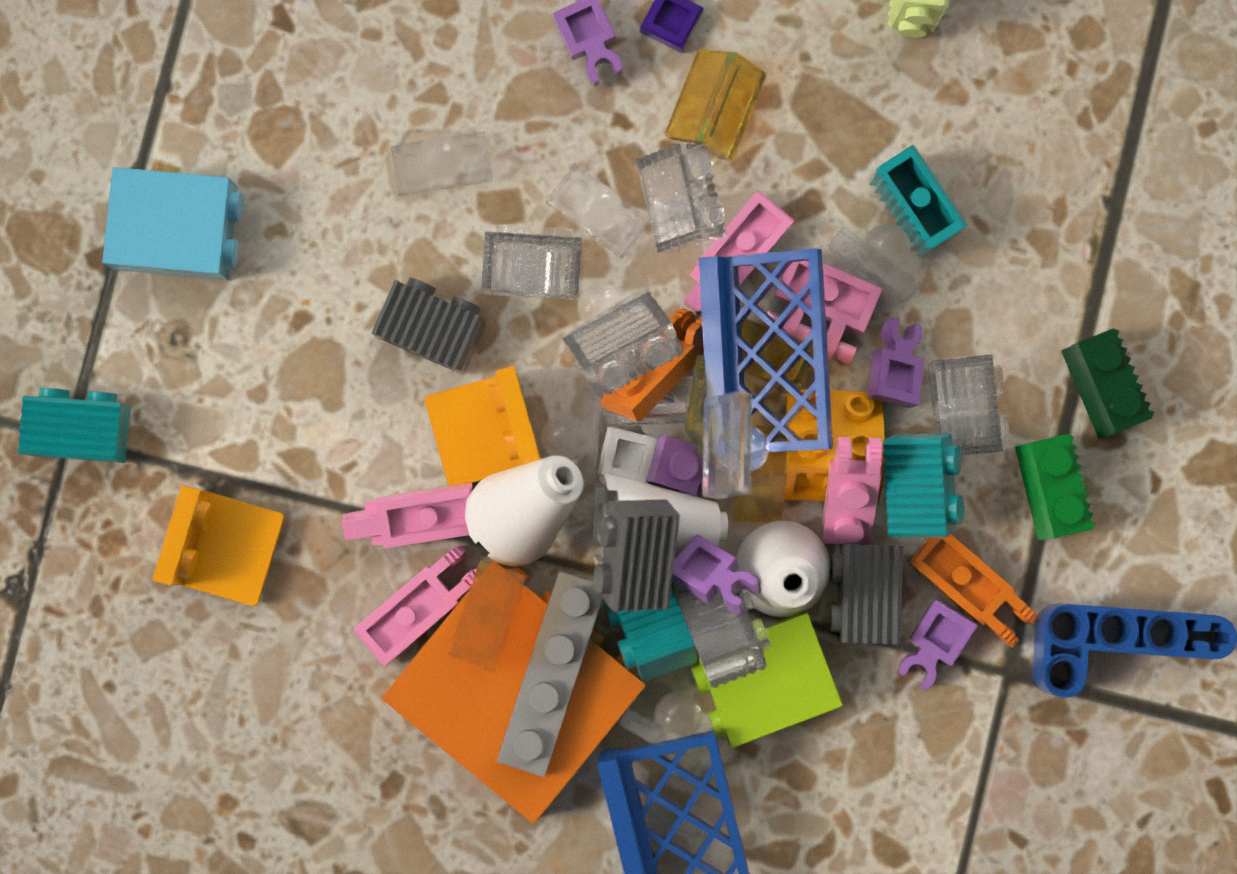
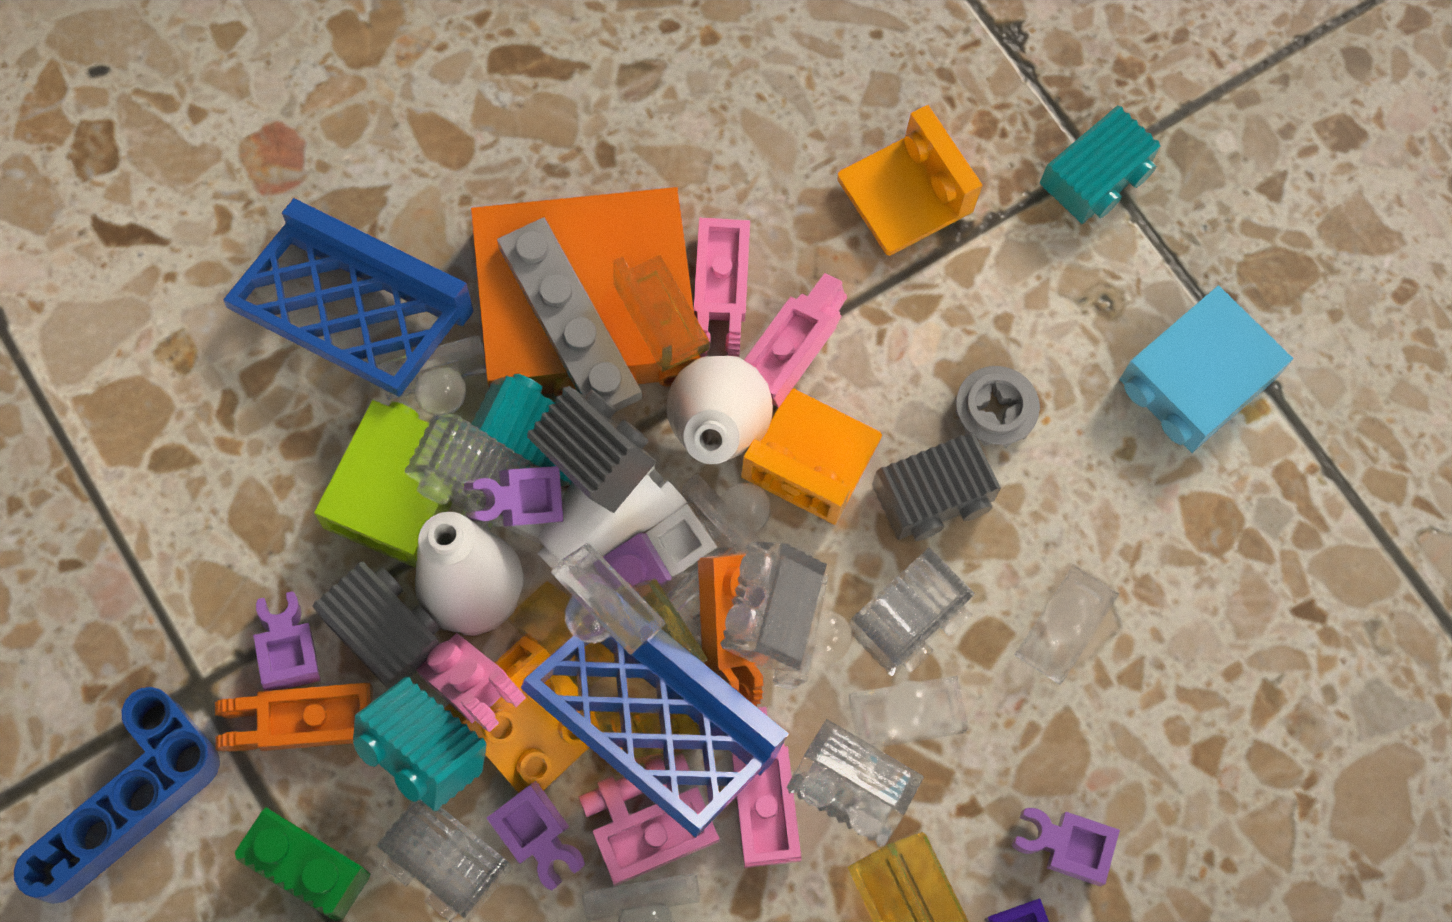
camera: 130 degrees right, 15 degrees down
none -> light grey gear [956,366,1040,448]

